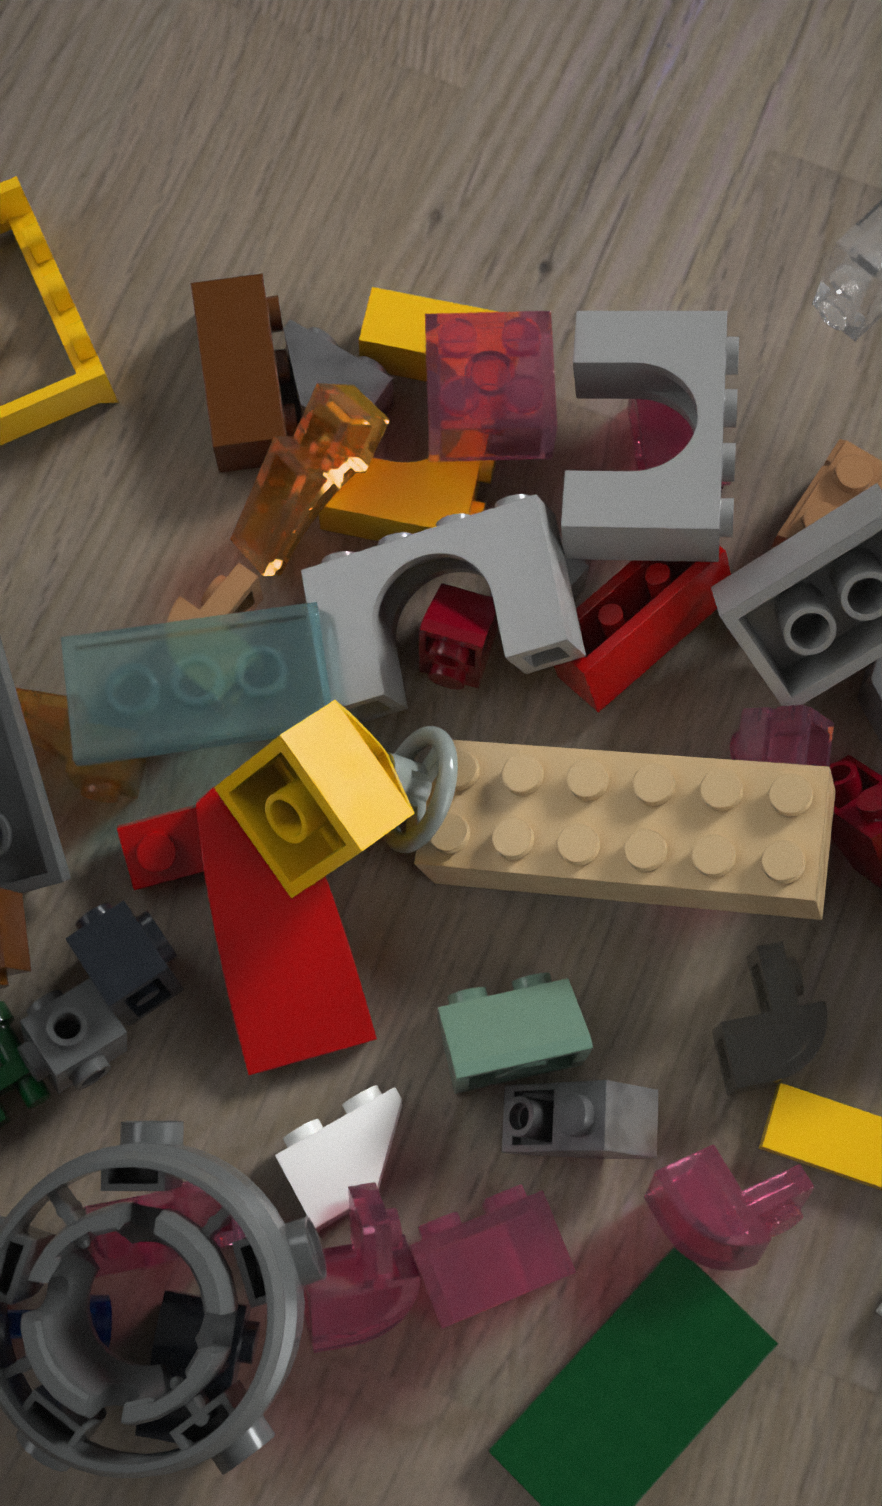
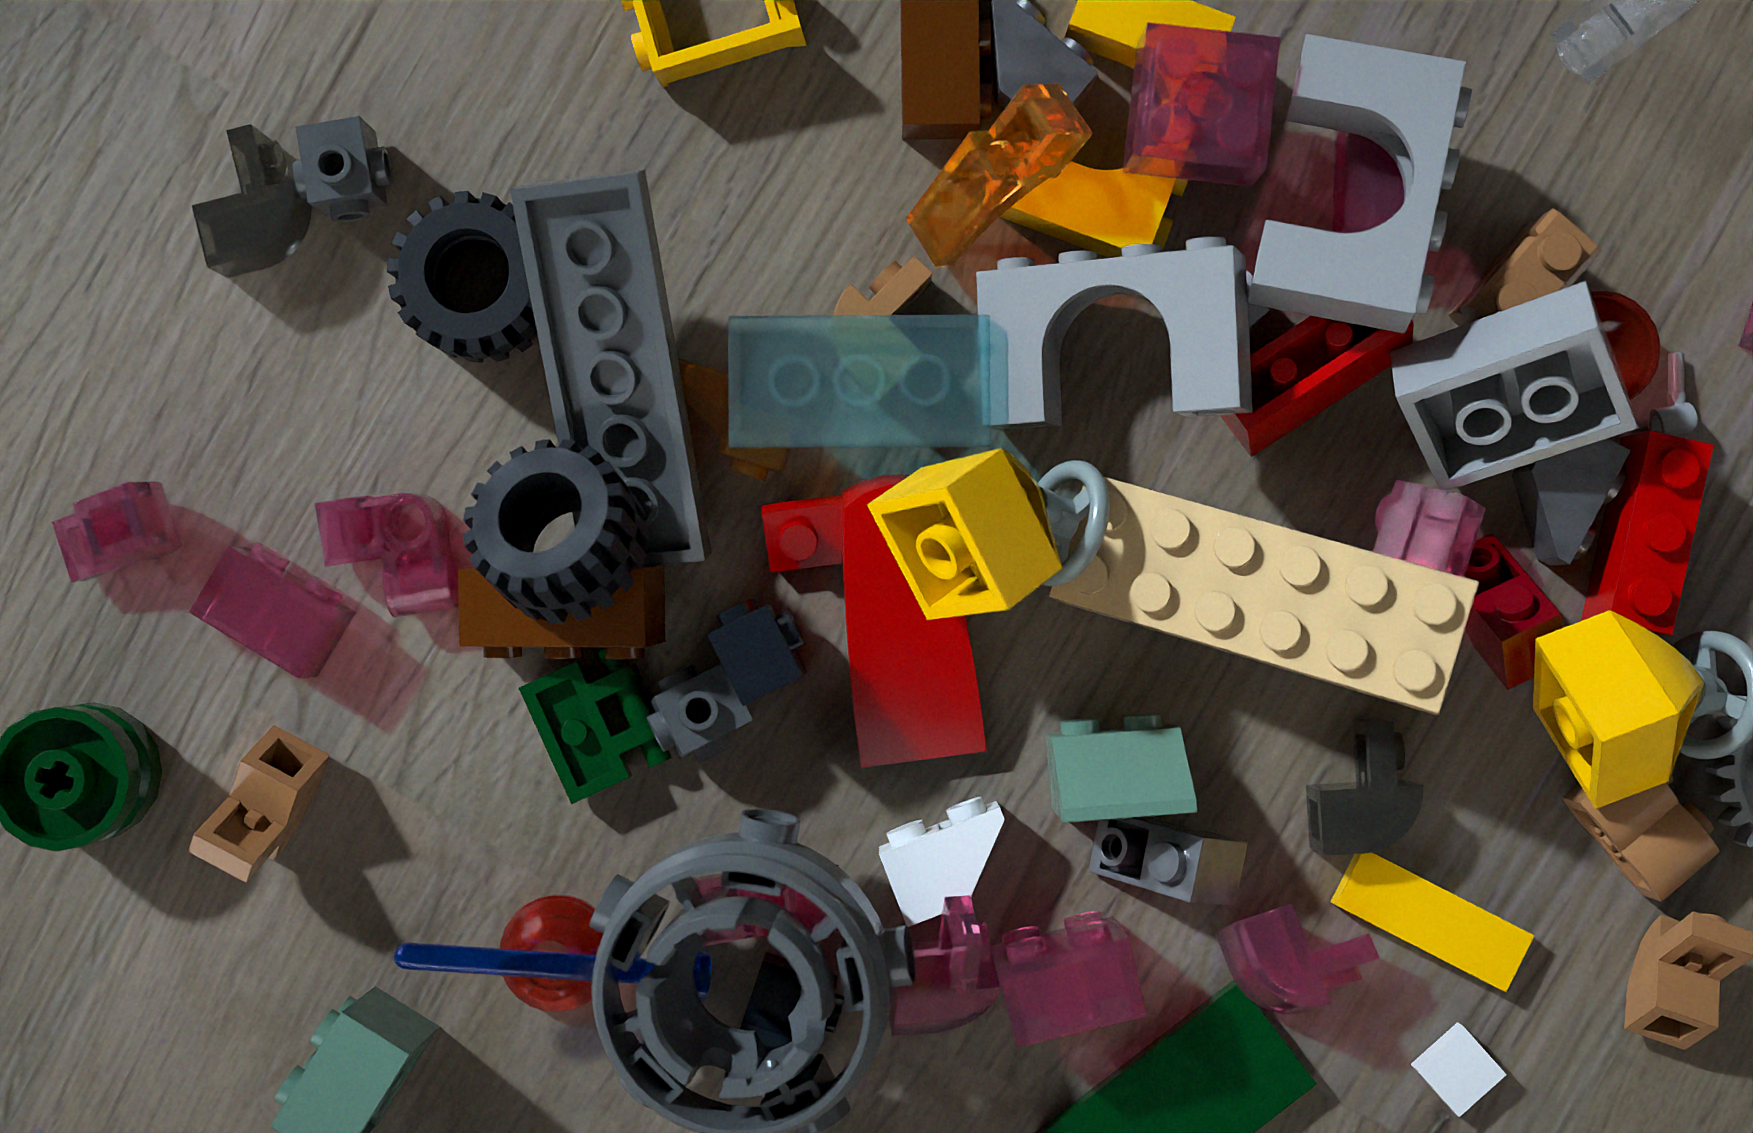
camera: 10 degrees right, 15 degrees up
dark red slope [419,583,498,690] -> none

